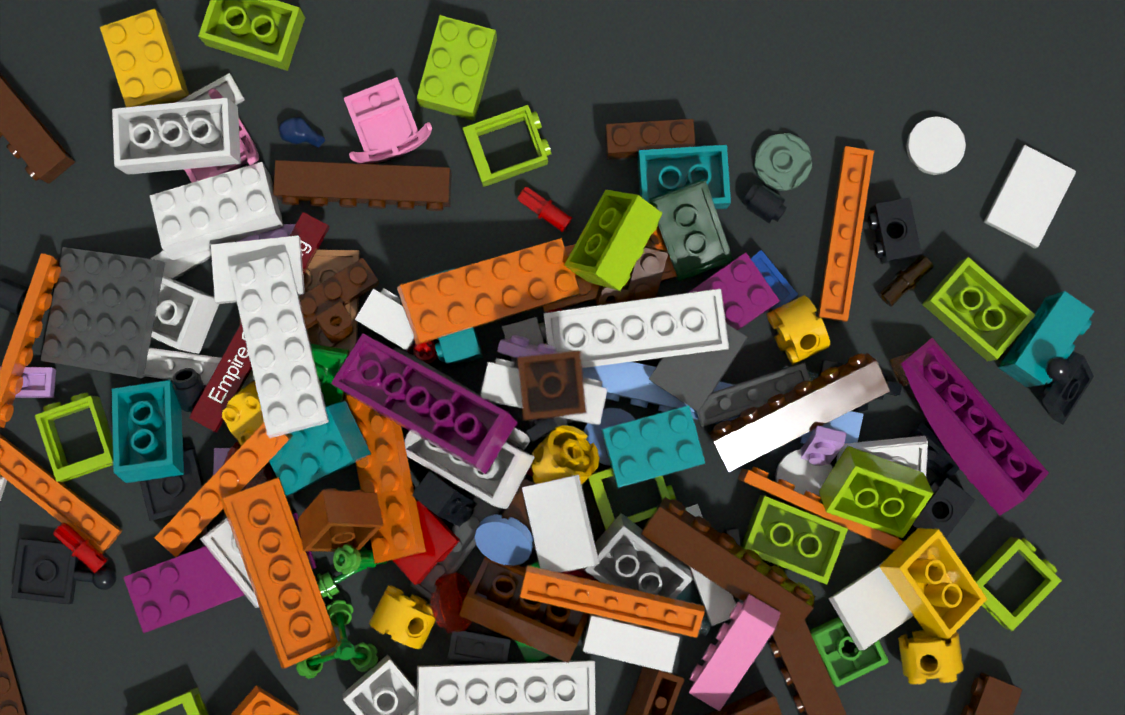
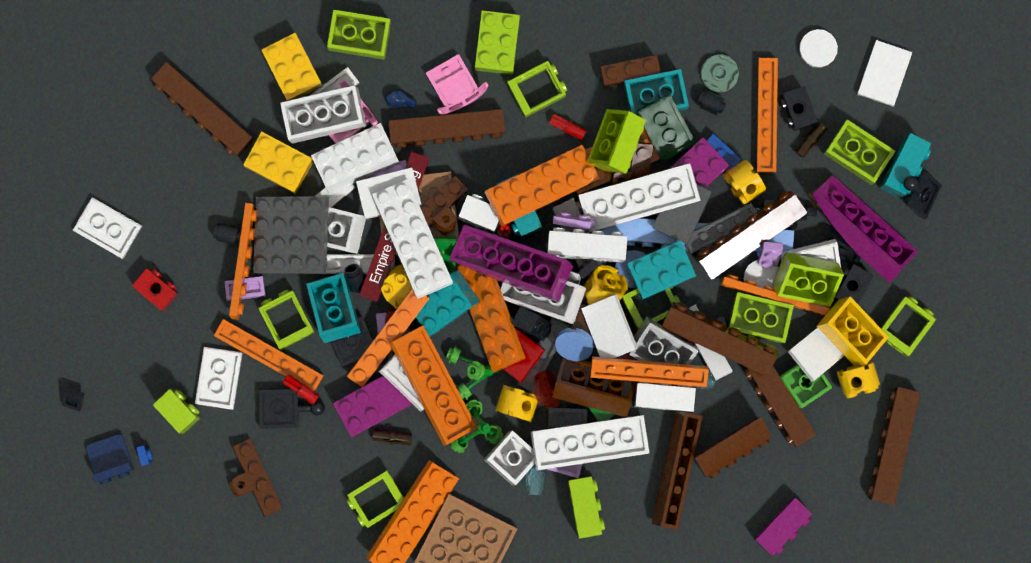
camera: 10 degrees left, 0 degrees up
dark orange brick [298,488,383,552] -> none
reddish brown brick [518,351,587,420] -> none
bright pink brick [689,594,781,711] -> none
none -> yellow brick [243,131,314,194]
none -> dark brown pin [373,429,412,446]

